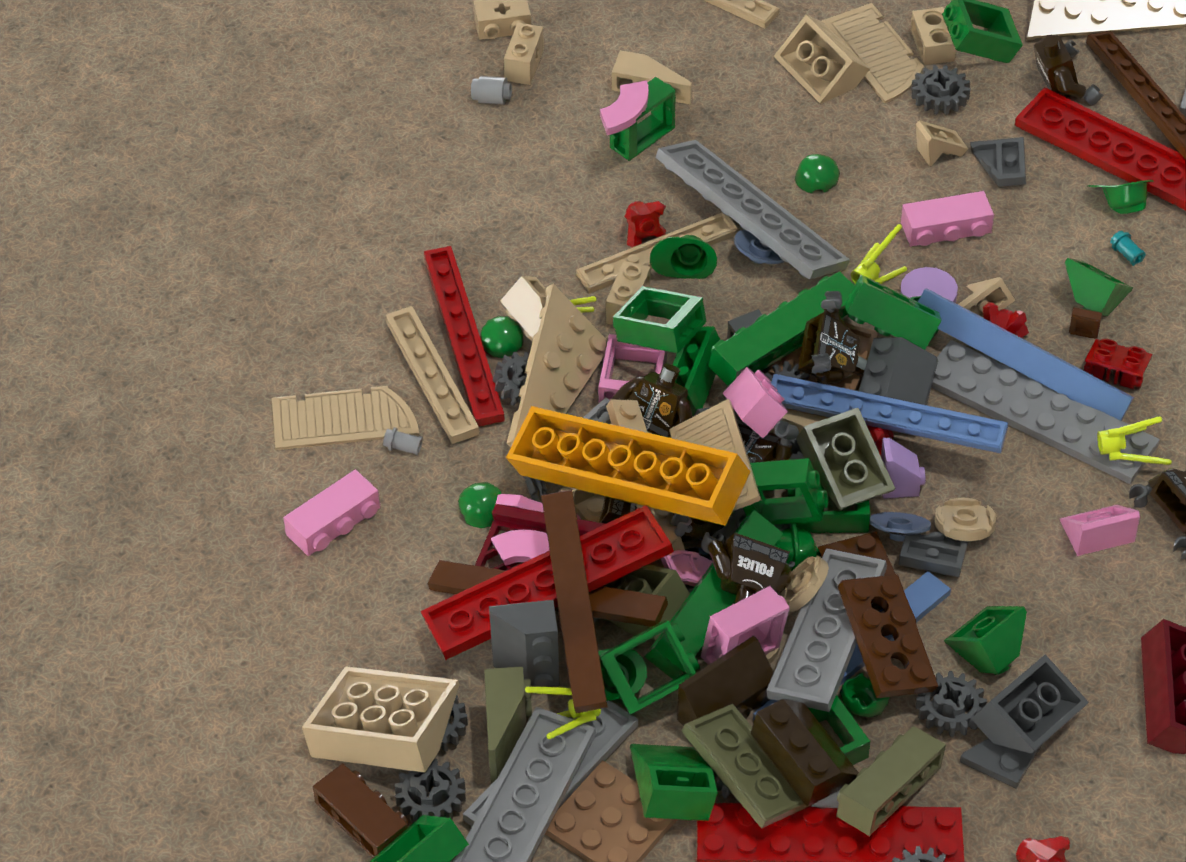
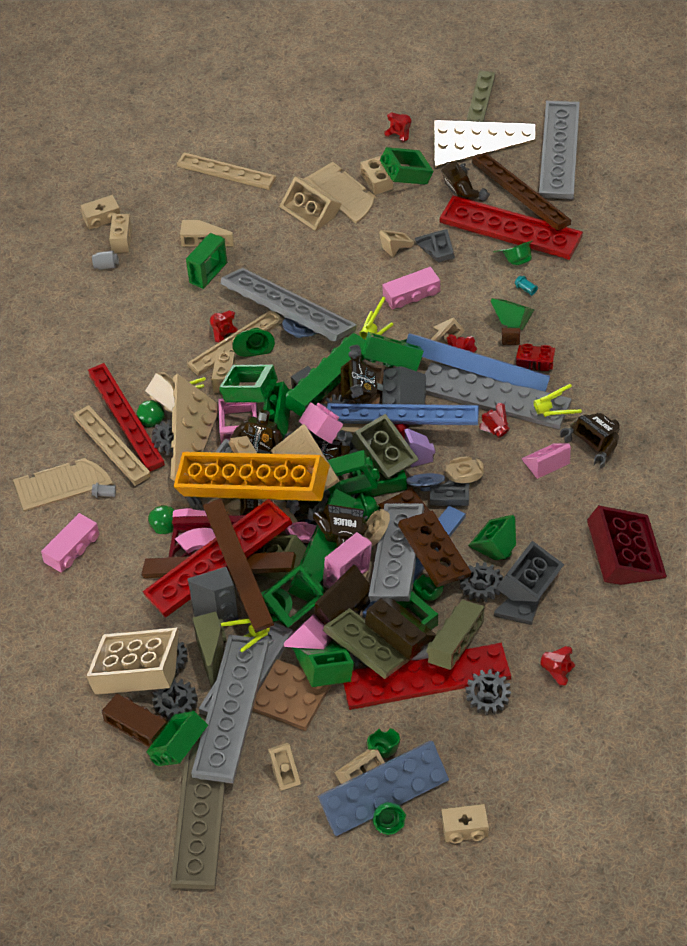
camera: 10 degrees left, 0 degrees up
bright pink tile [600,80,649,135] -> none
green hair [795,154,840,193] -> none
lavender tile [900,267,958,303] -> none
dark grey gear [911,65,971,115] -> none
none -> bright pink slope [284,614,333,649]
none -> red rock [479,403,510,438]

